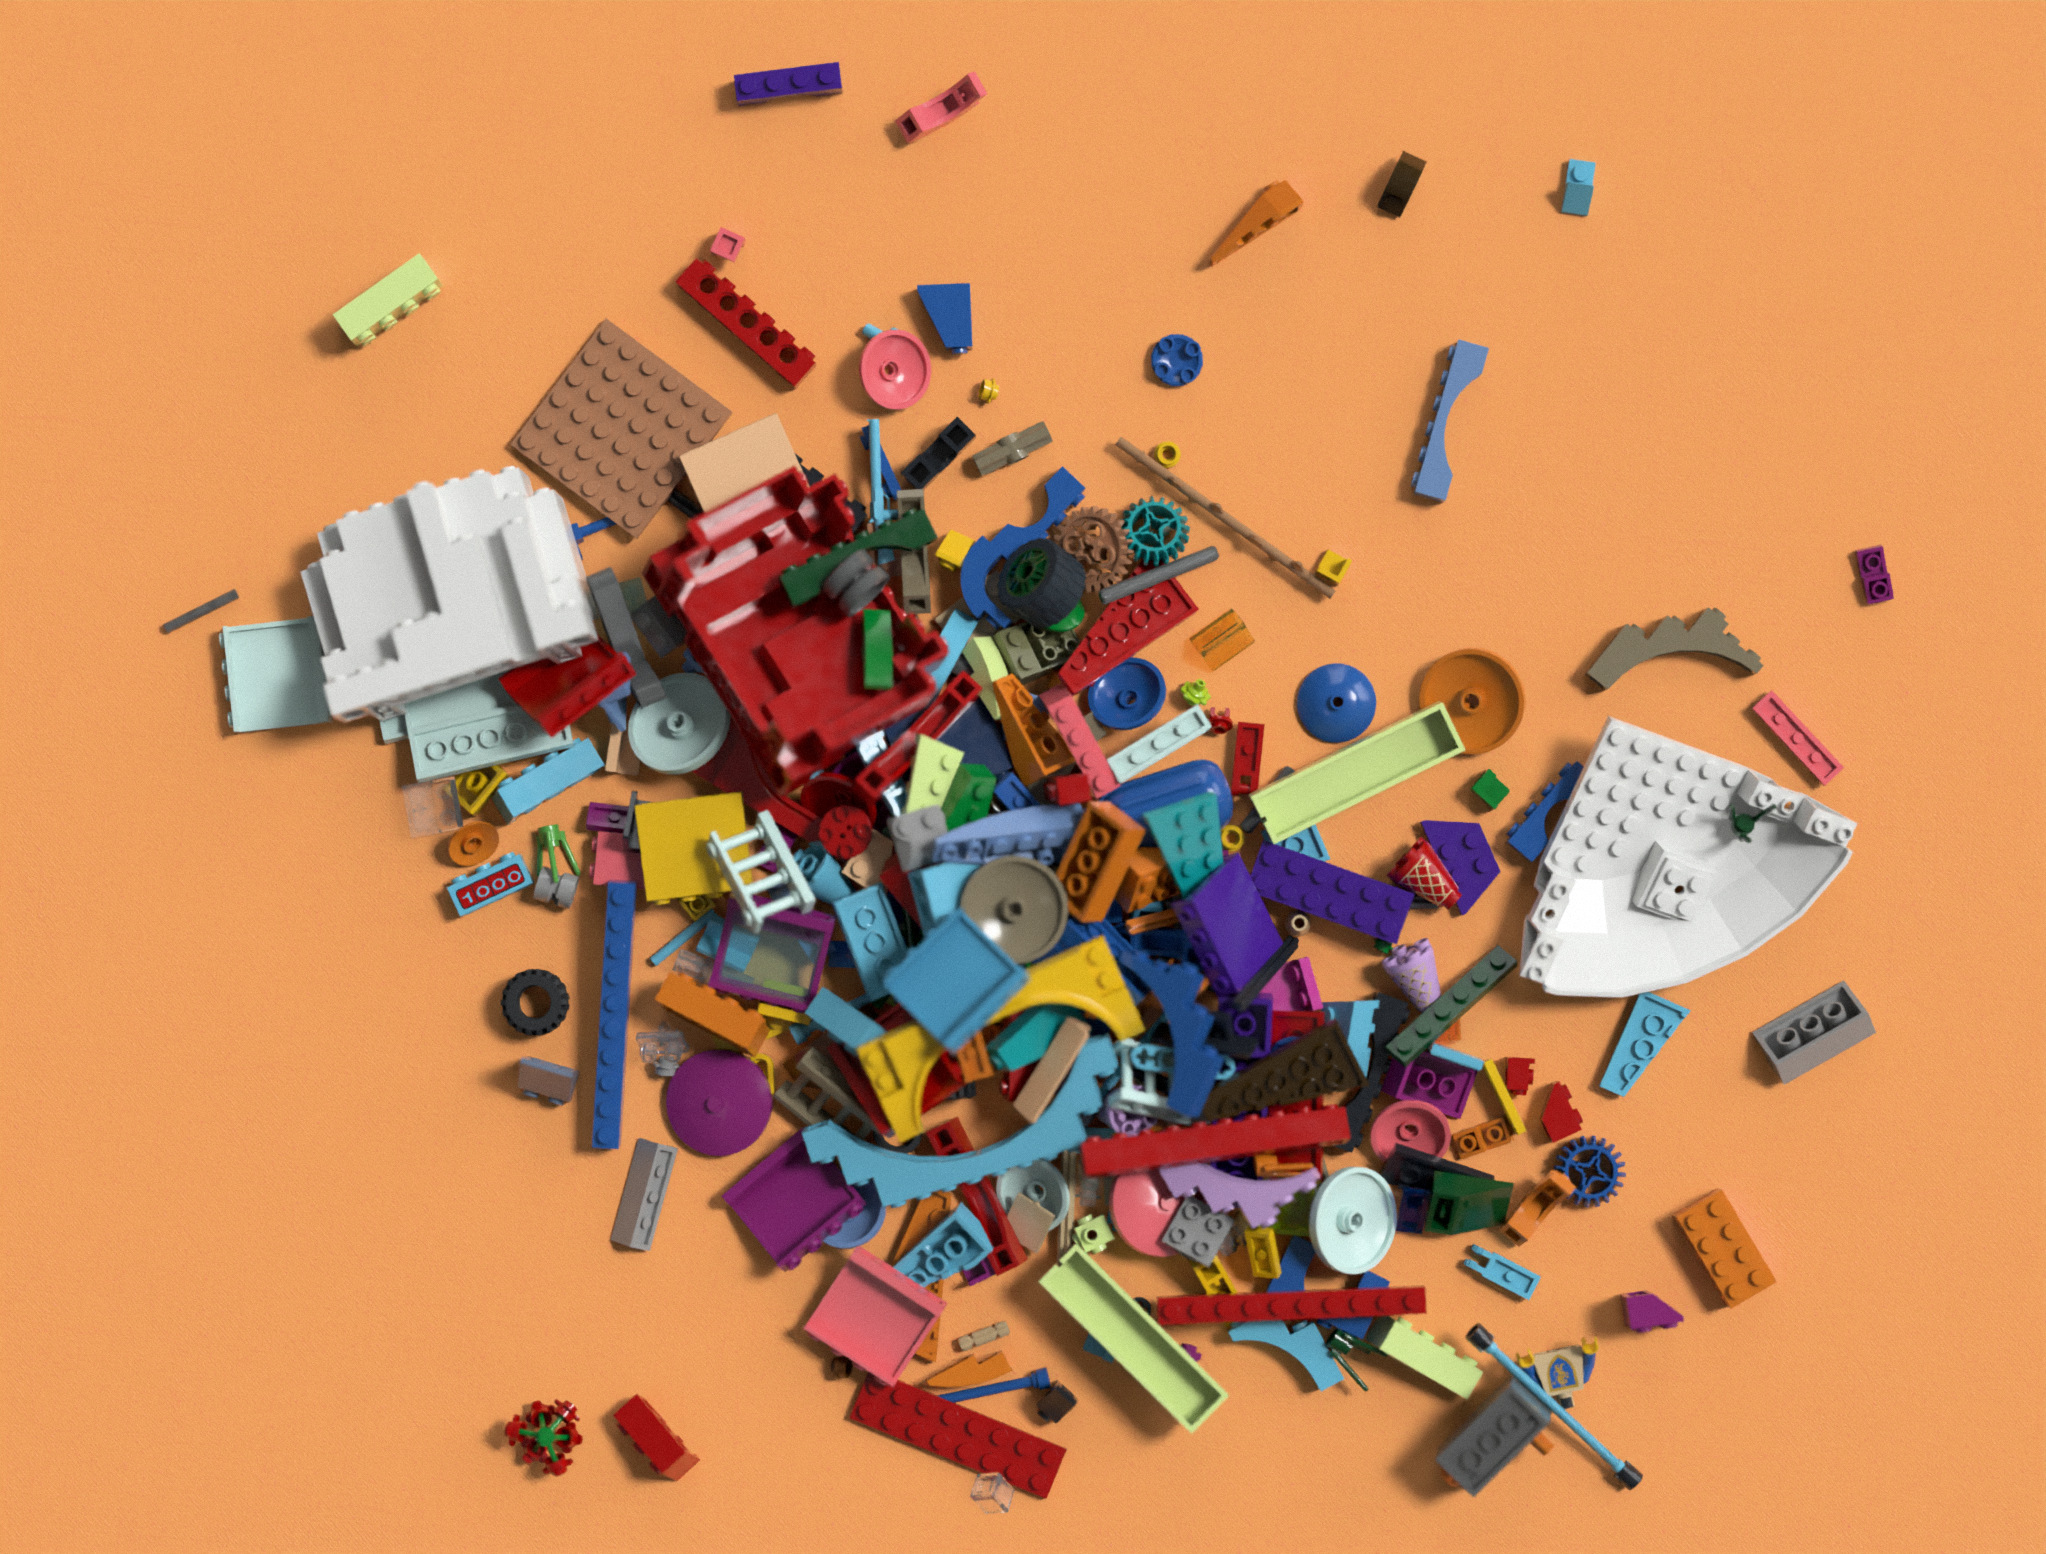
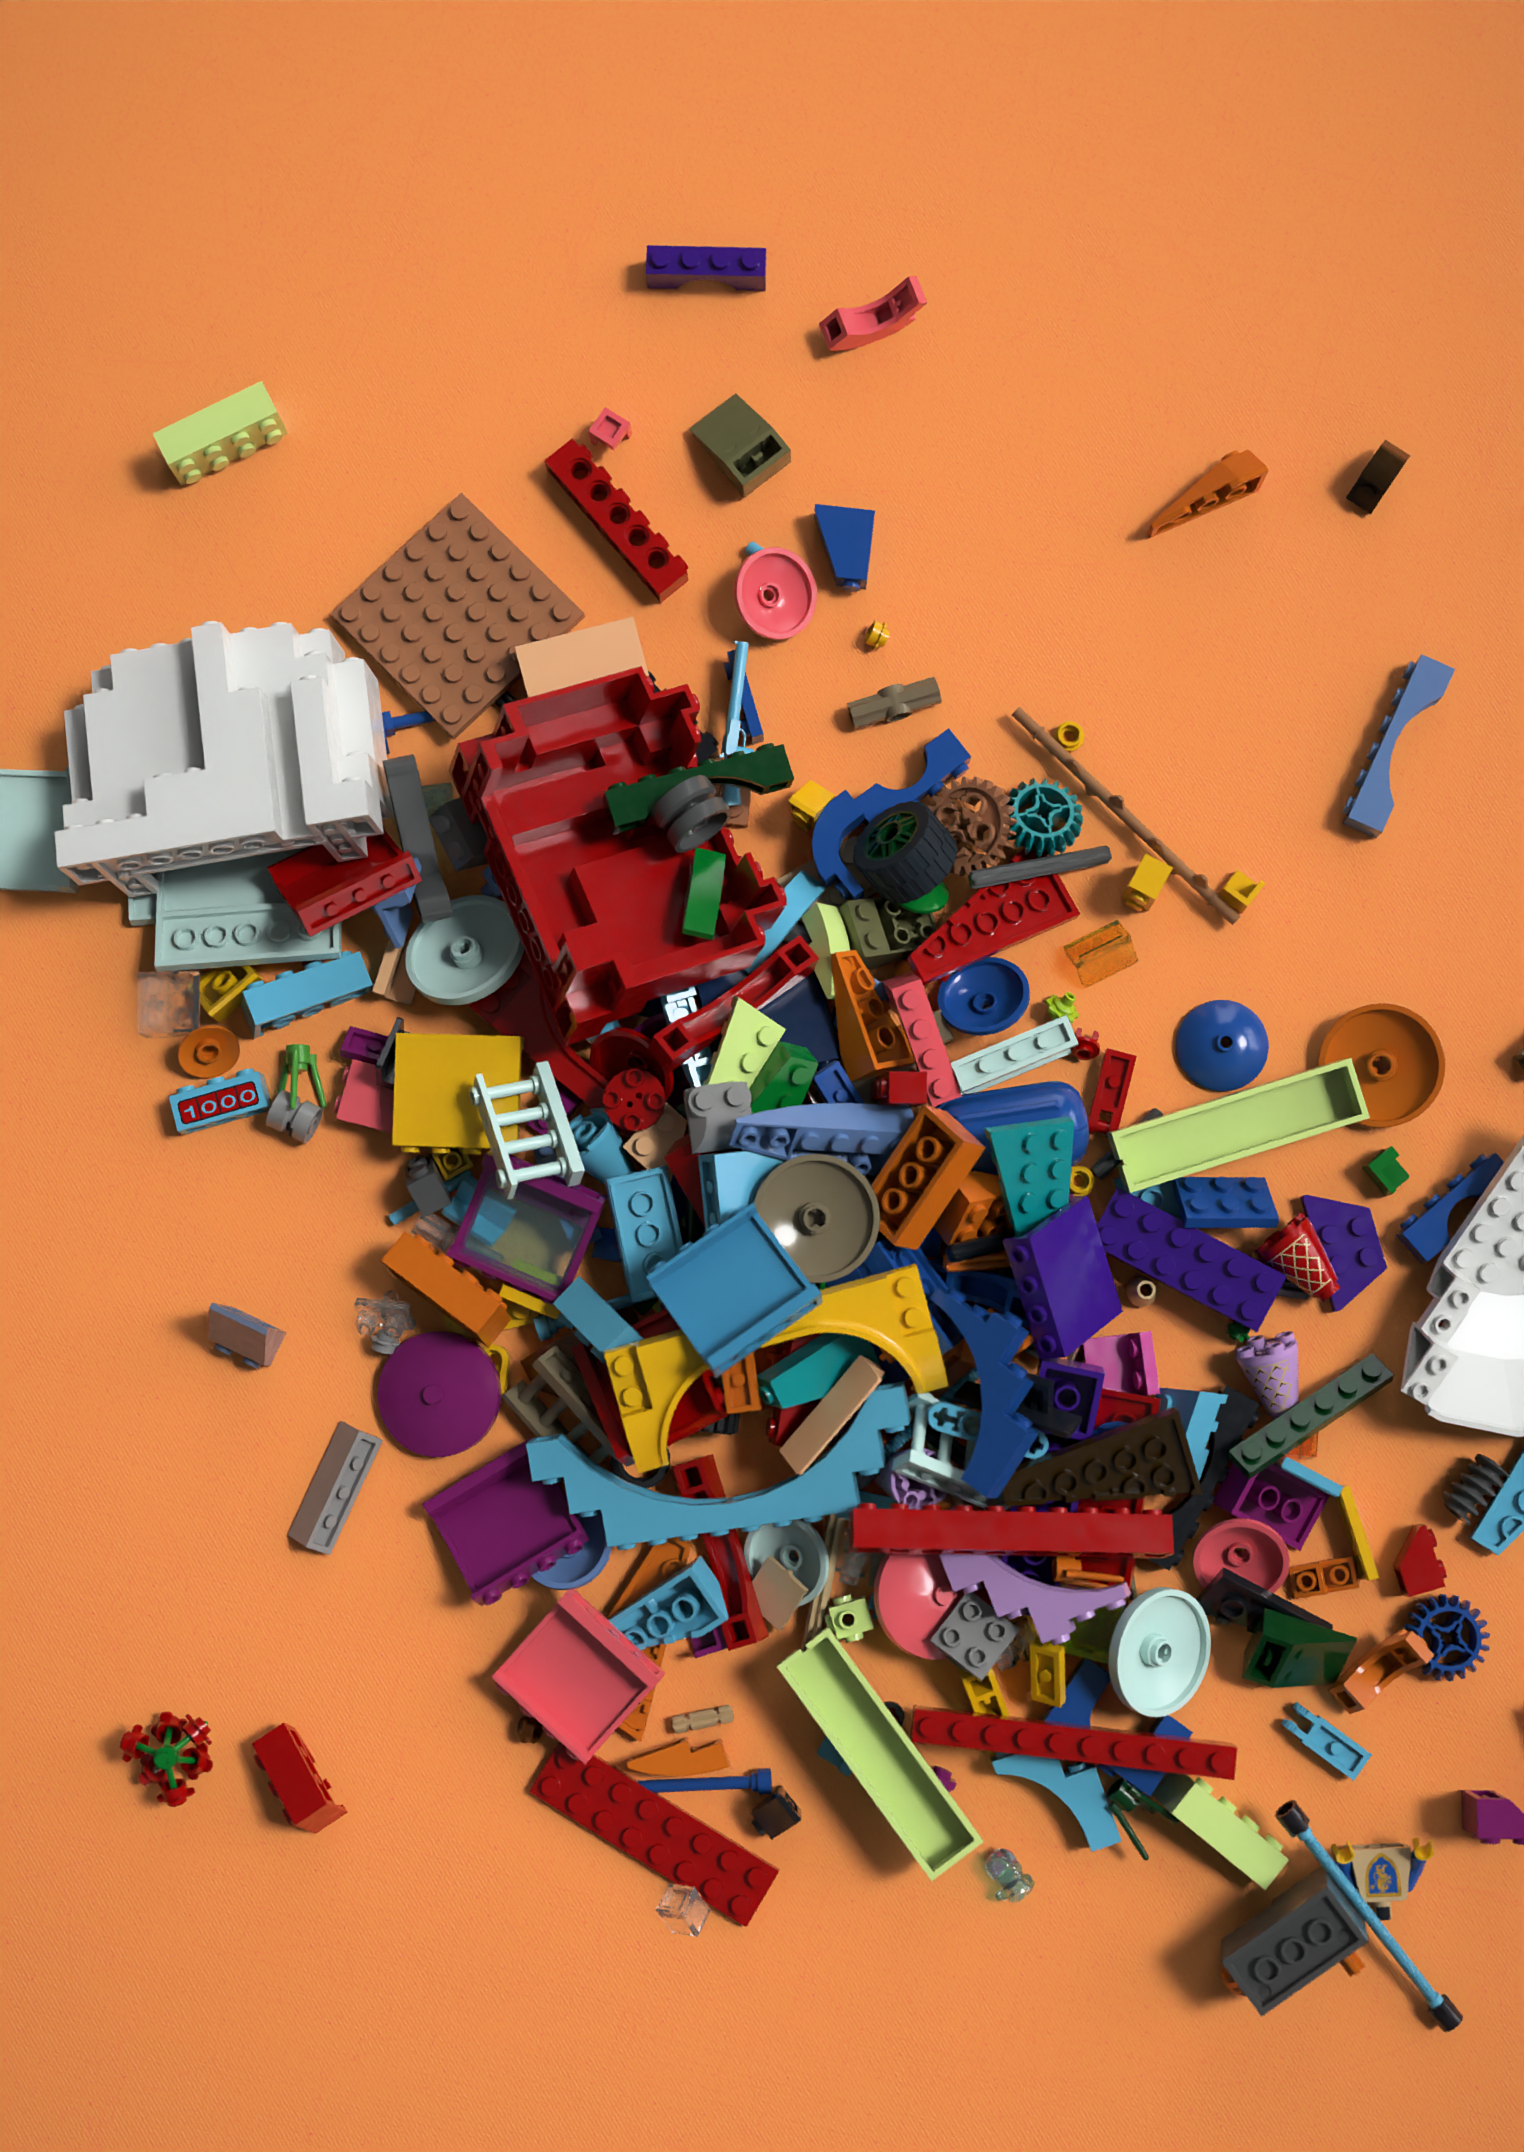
camera: 20 degrees right, 5 degrees down
black tyre [501,969,570,1036] -> none
blue brick [592,879,637,1149] -> none
dark tan arch [897,489,931,615] -> none
black arch [901,416,976,490] -> none
blue dish [1151,334,1203,386] -> none
black axle [1232,935,1299,1012] -> none
clear blue slope [1396,1187,1430,1234] -> none
red brick [1505,1057,1535,1095] -> none
none -> dark grey slope [404,1154,451,1218]
none -> olive slope [689,393,791,498]
none -> black axle [945,1229,1015,1263]
none -> clear light blue animal [985,1848,1035,1904]
none -> yellow brick [1121,853,1173,911]
none -> blue plate [1172,1176,1279,1228]
none -> dark grey piece [1441,1454,1510,1526]

